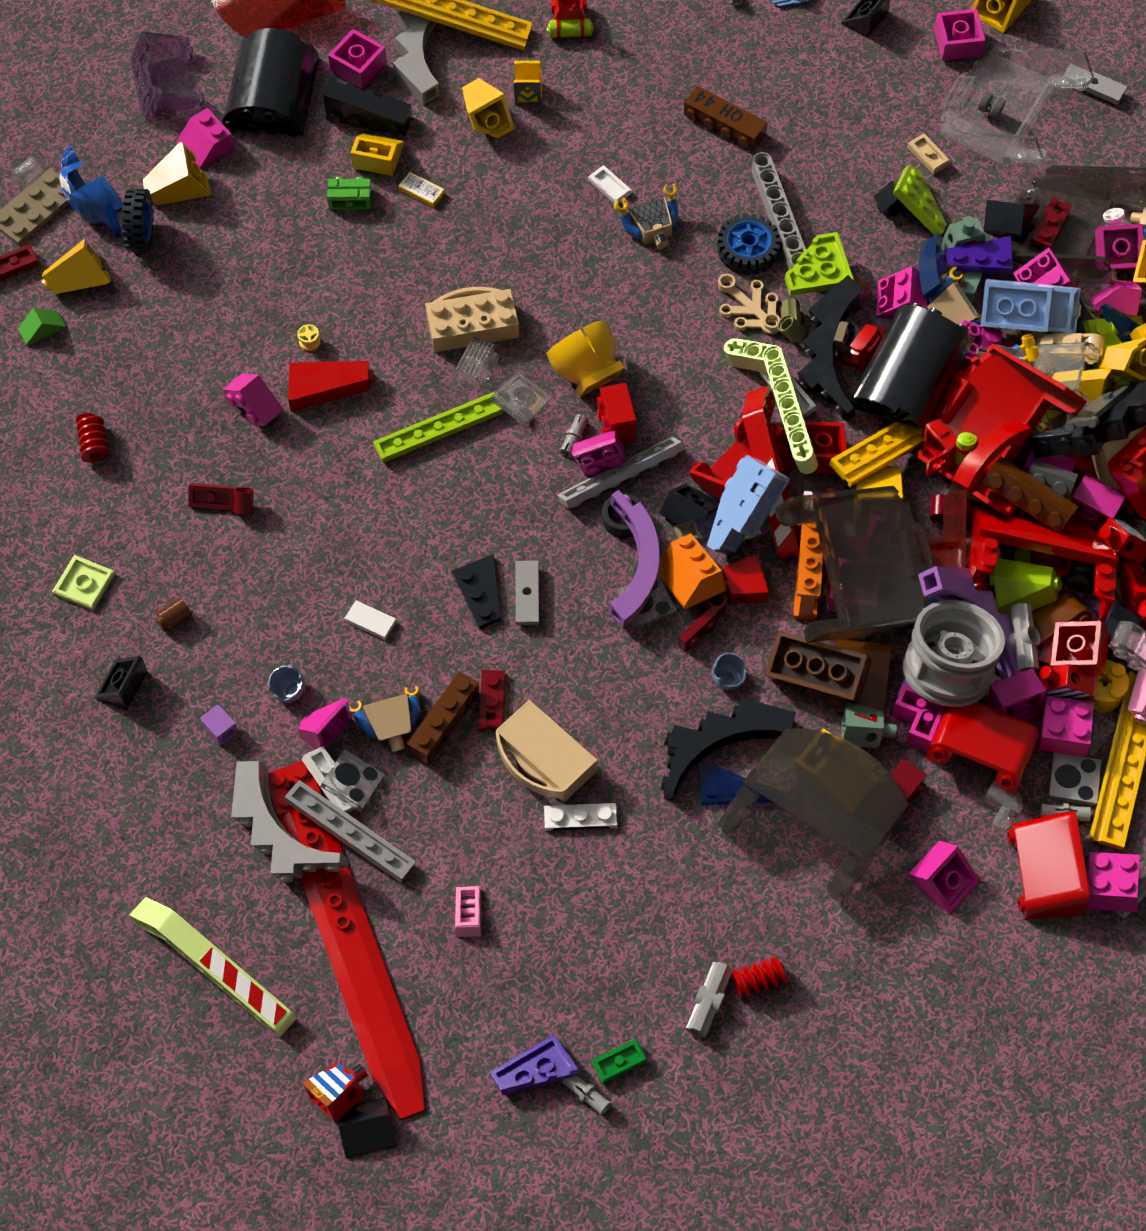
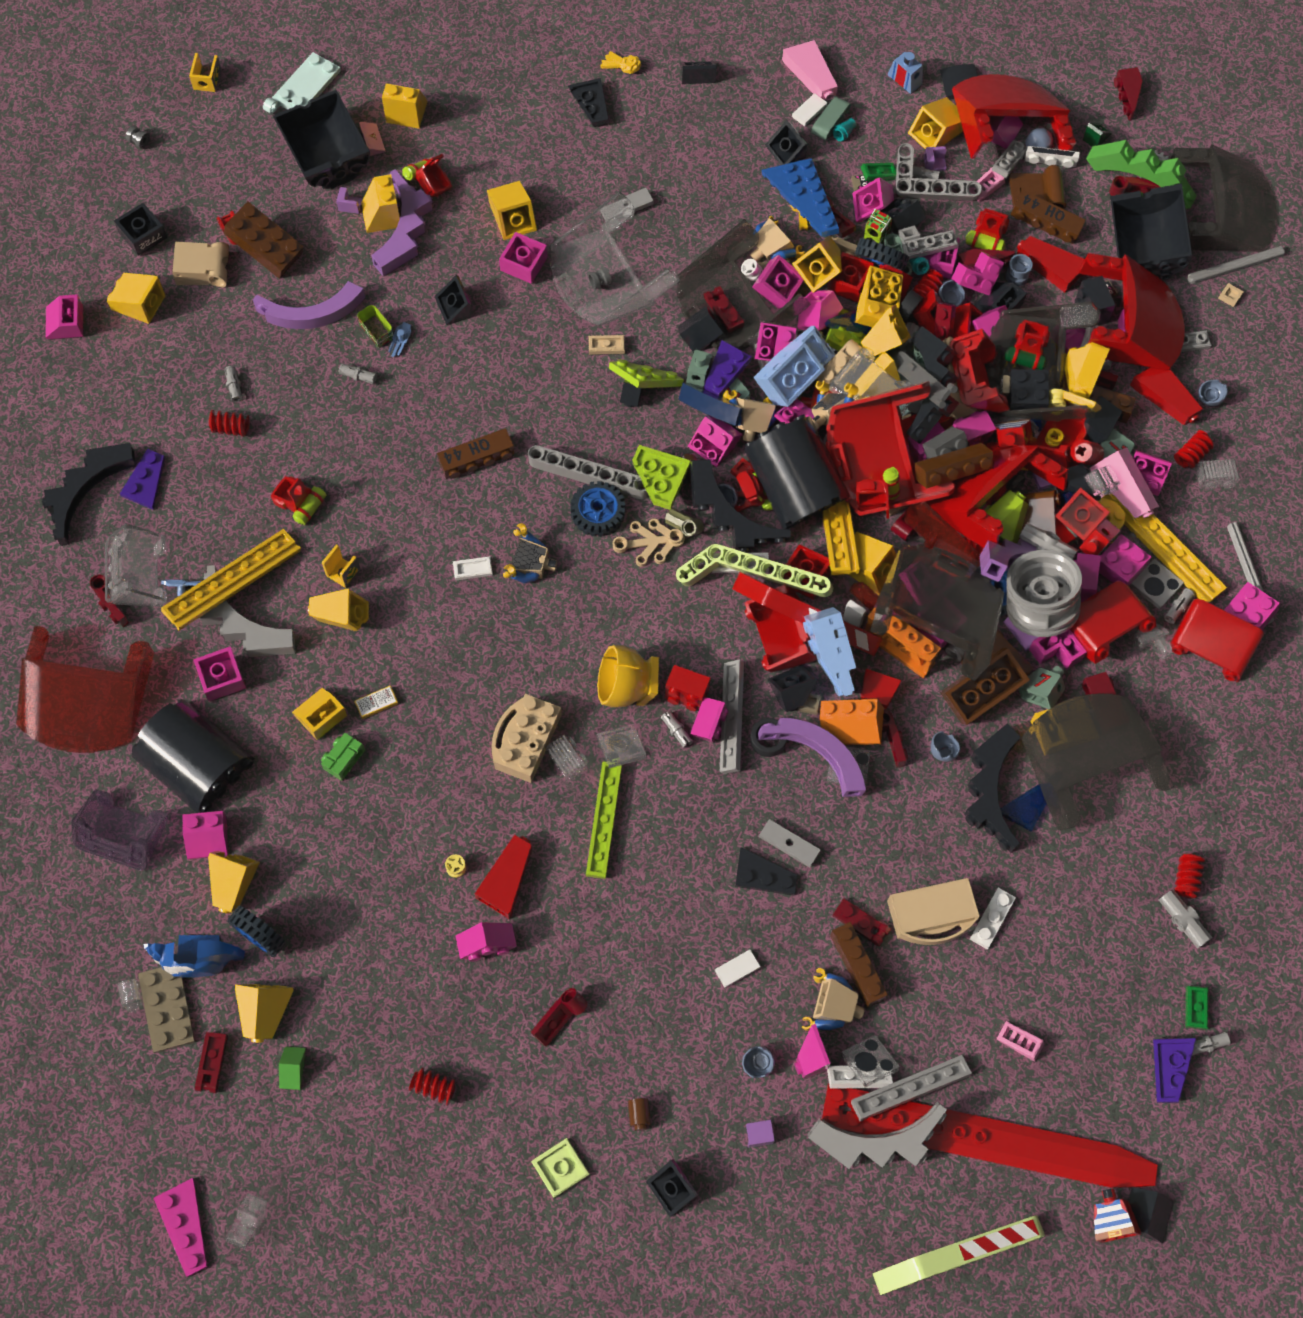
camera: 60 degrees left, 5 degrees up
black wedge [323,76,412,136] -> none
dark tan tile [834,321,850,352] -> none
dark pink slope [909,841,980,914] -> none
red slope [953,420,1033,491] -> none

